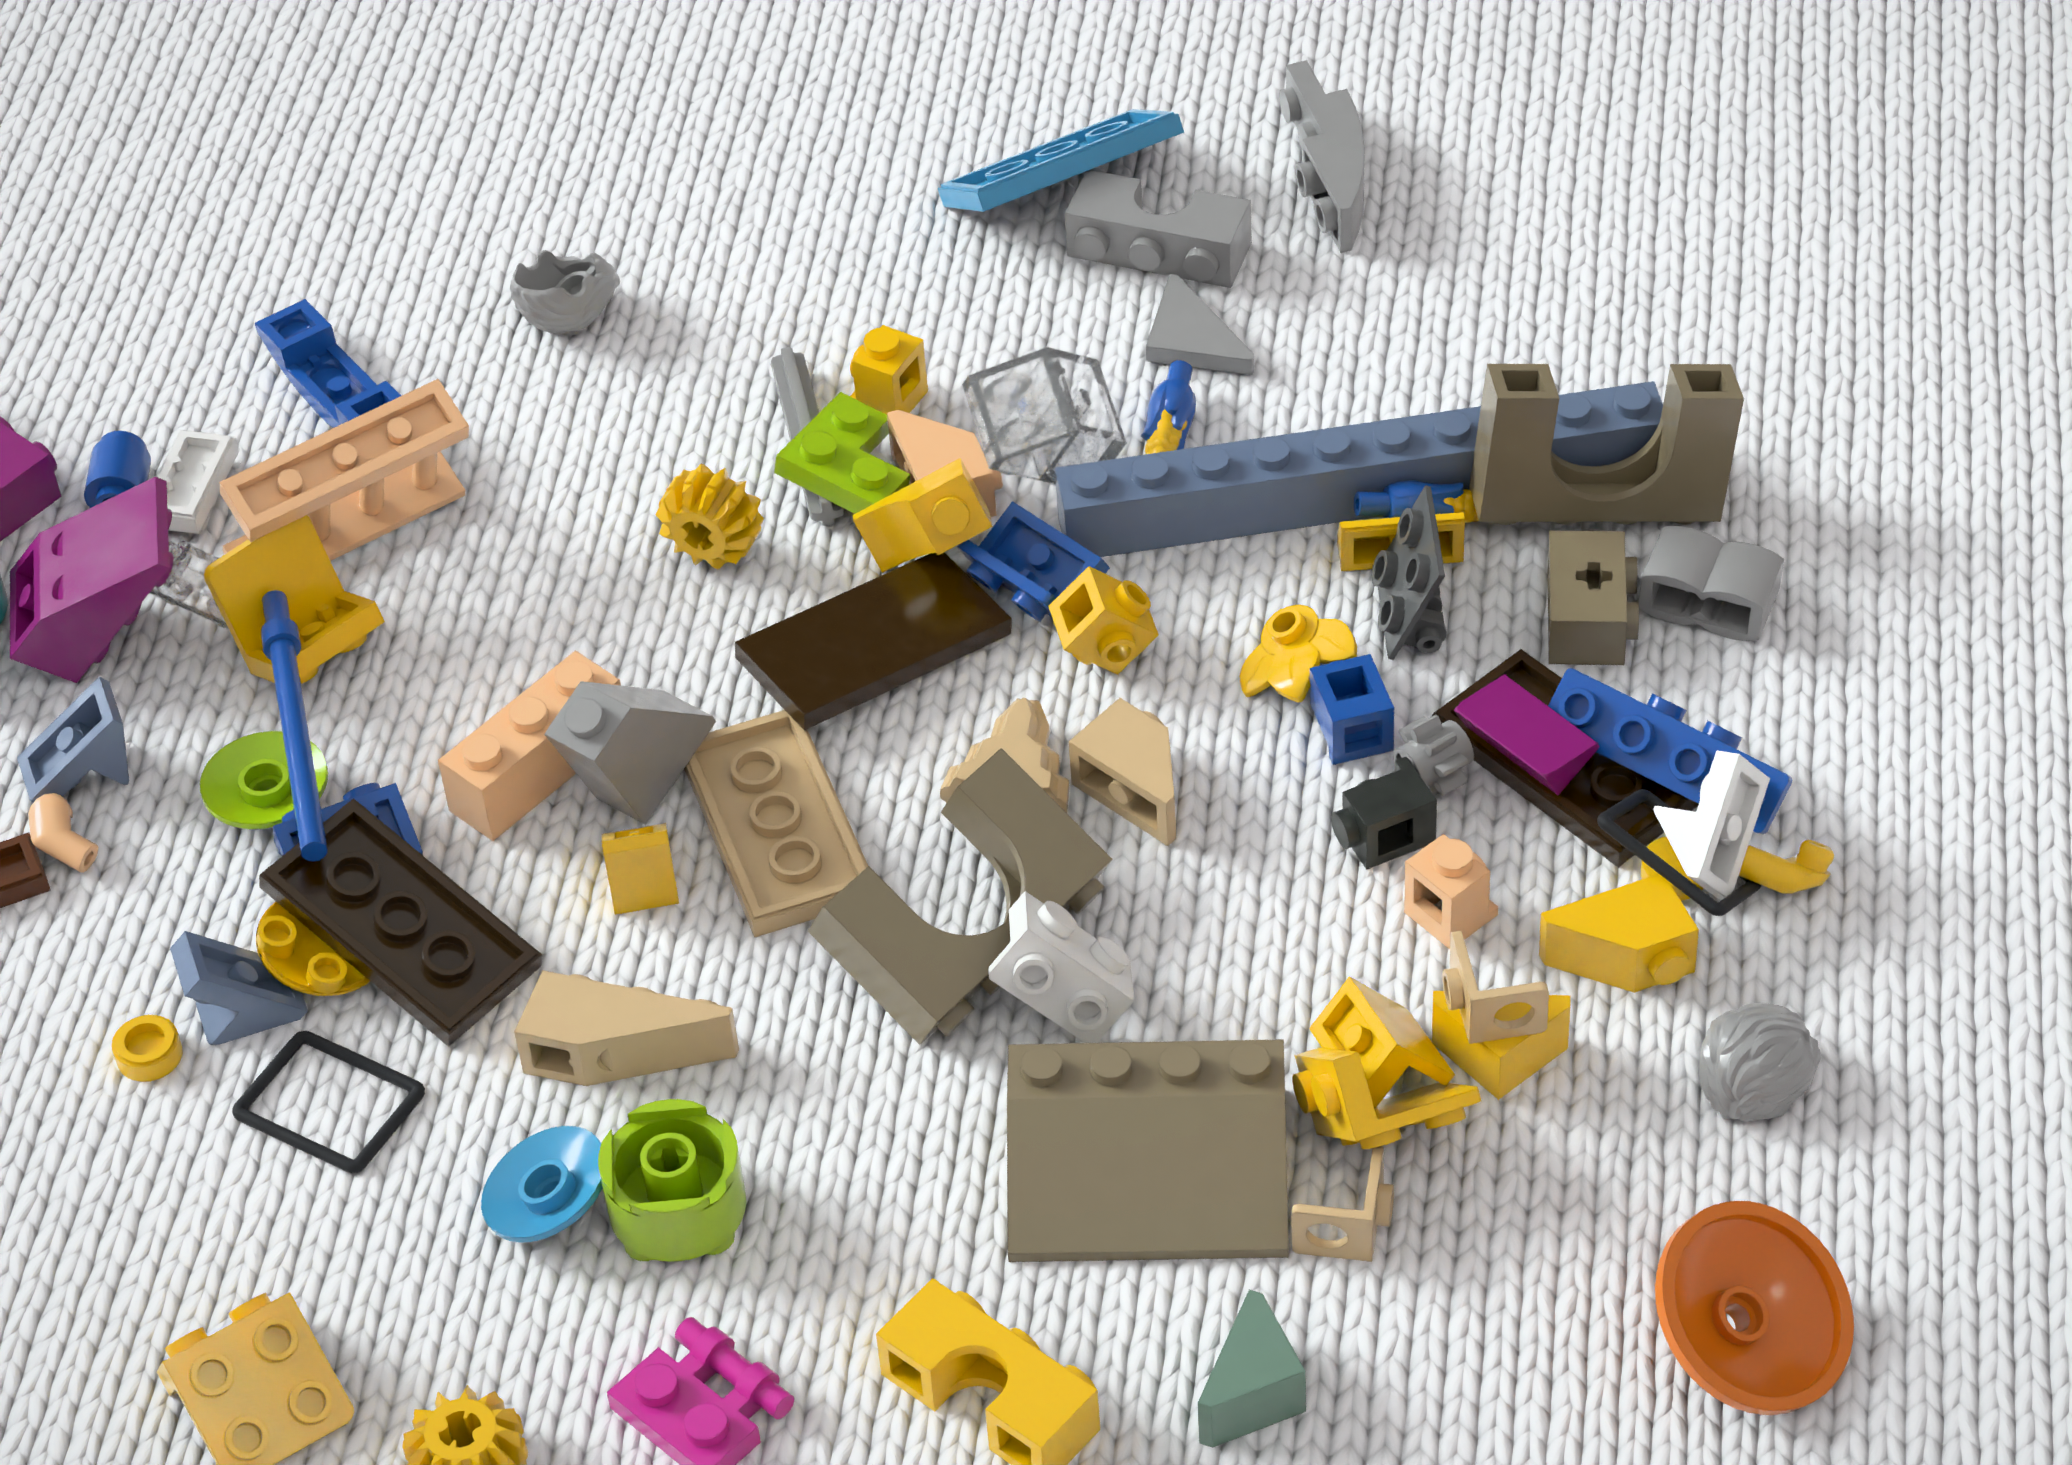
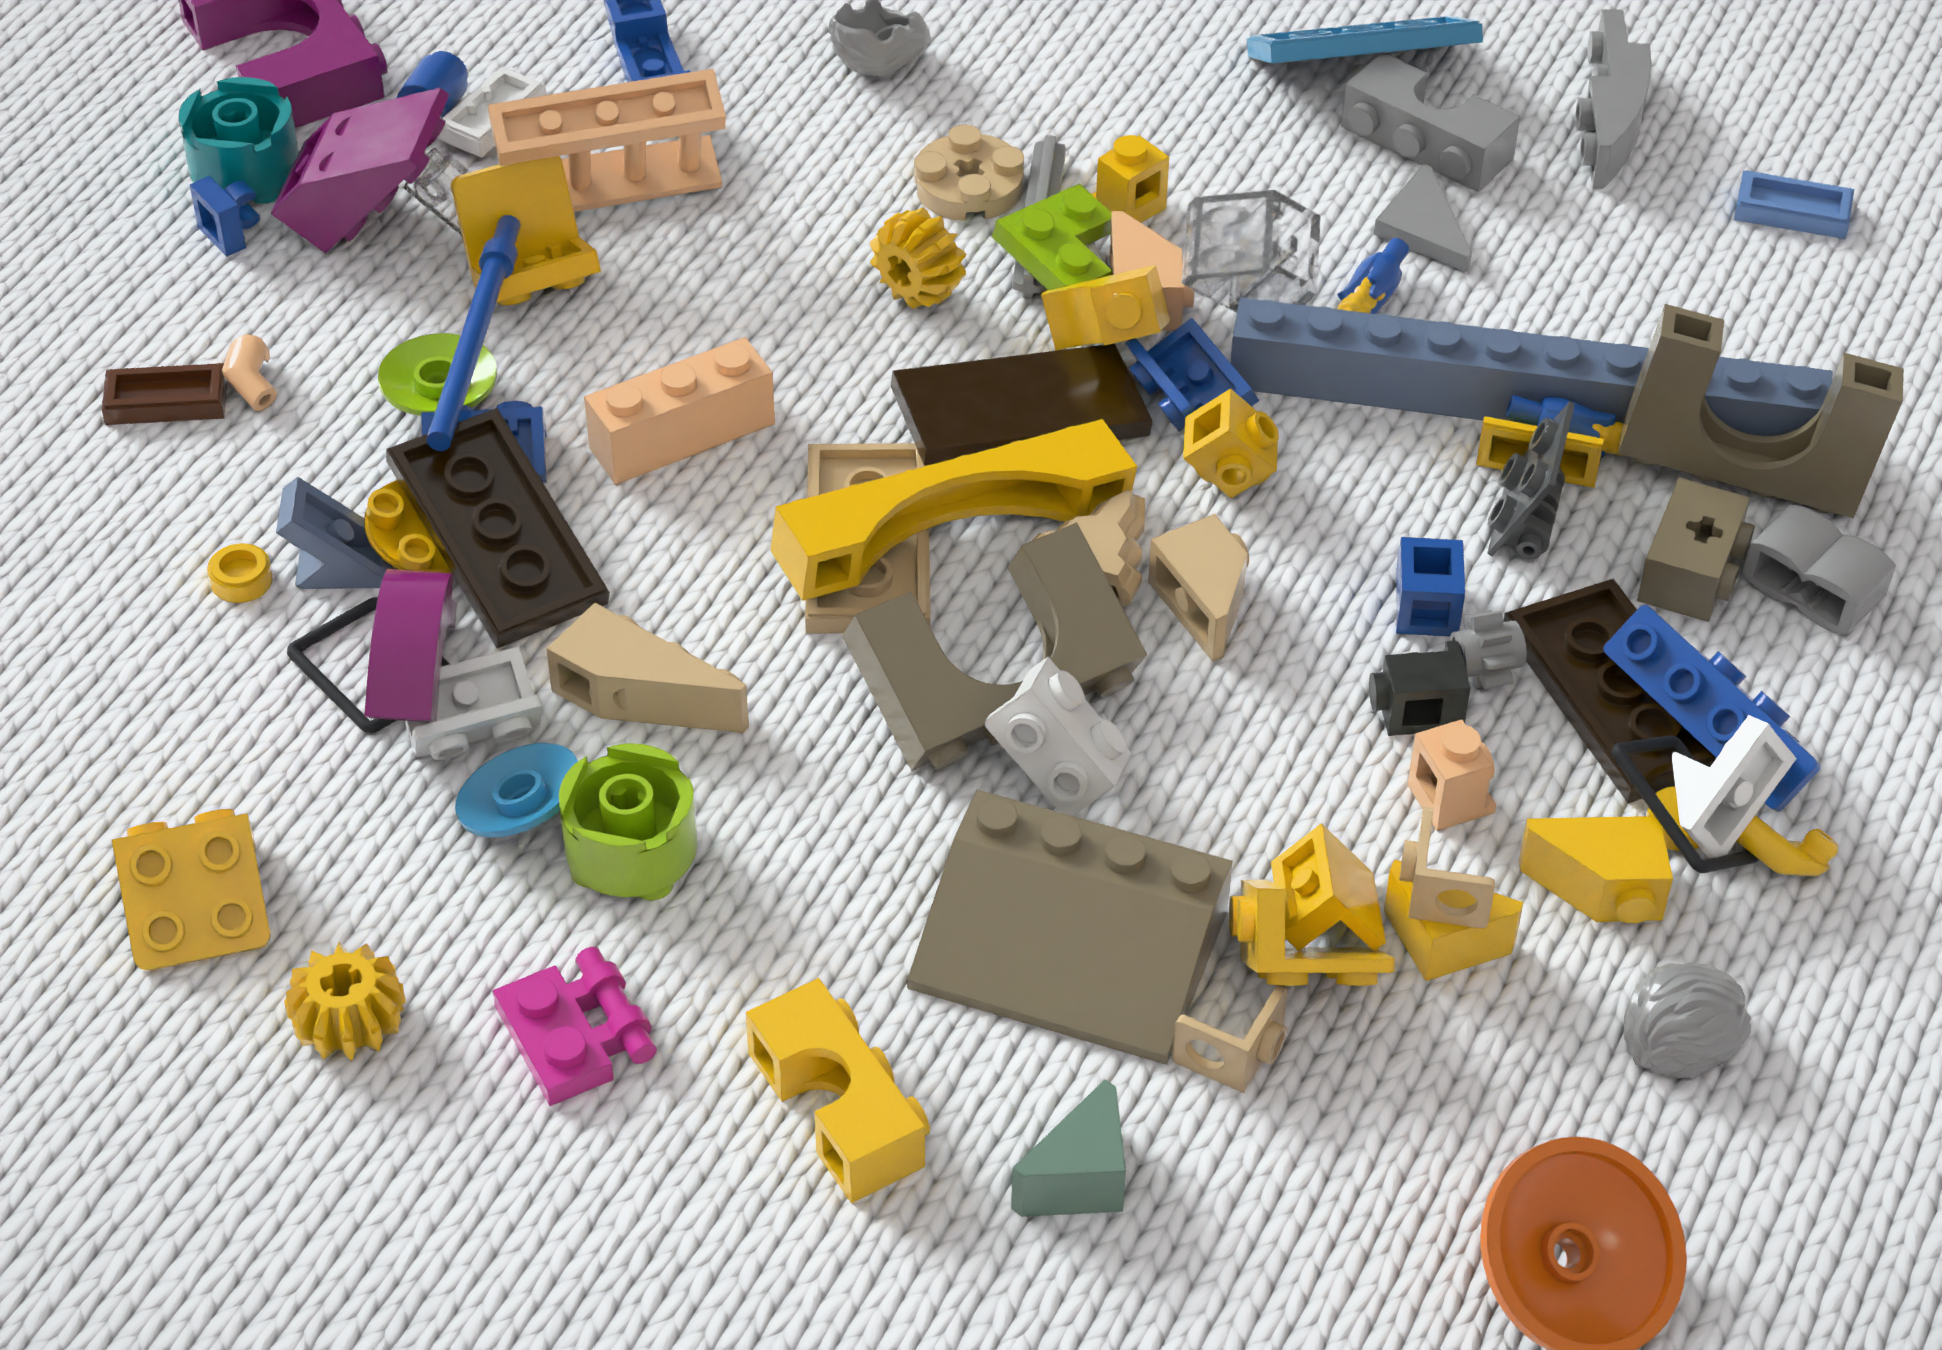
camera: 15 degrees right, 0 degrees up
sand blue slope [17,677,129,802] -> none
light grey slope [544,681,716,825] -> none
yellow slope [601,823,679,915] -> none
yellow plate [1240,605,1357,703] -> none
magenta slope [1454,674,1600,795] -> none
none -> magenta arch [364,569,457,723]
none -> white bracket [405,646,542,760]
none -> yellow arch [770,419,1138,601]
none -> tan plate [914,124,1024,220]
none -> medium blue tile [1734,170,1855,239]

